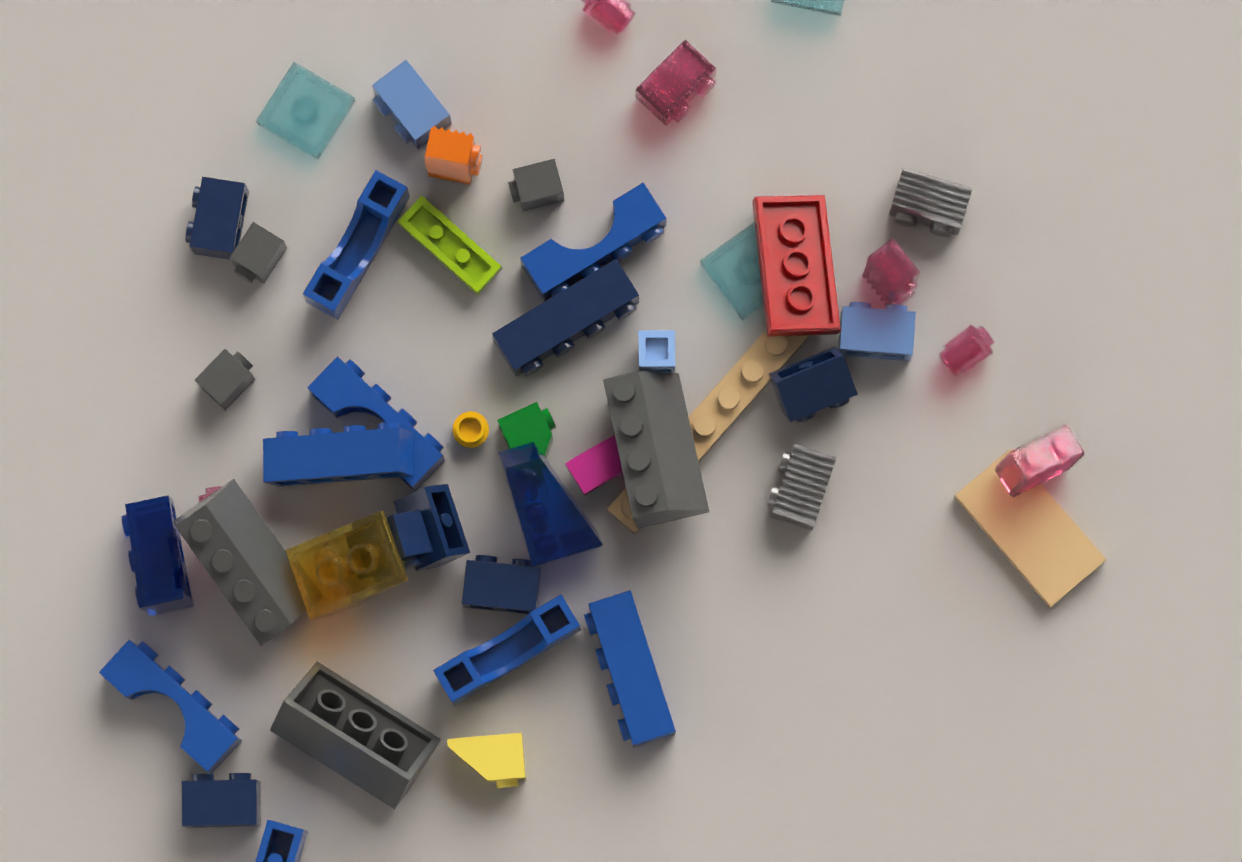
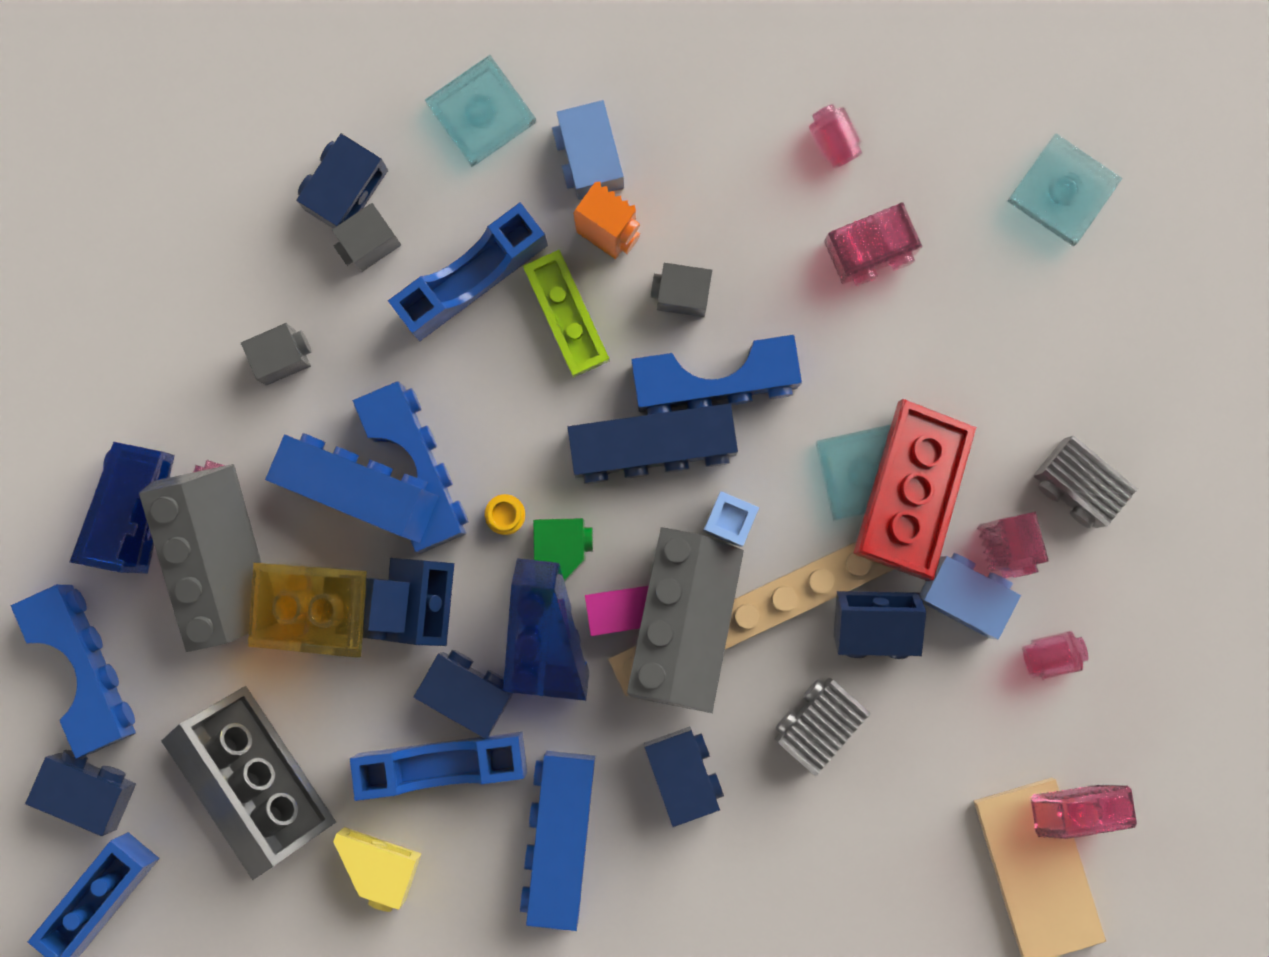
camera: 25 degrees right, 5 degrees up
none -> dark blue brick [644,726,724,827]

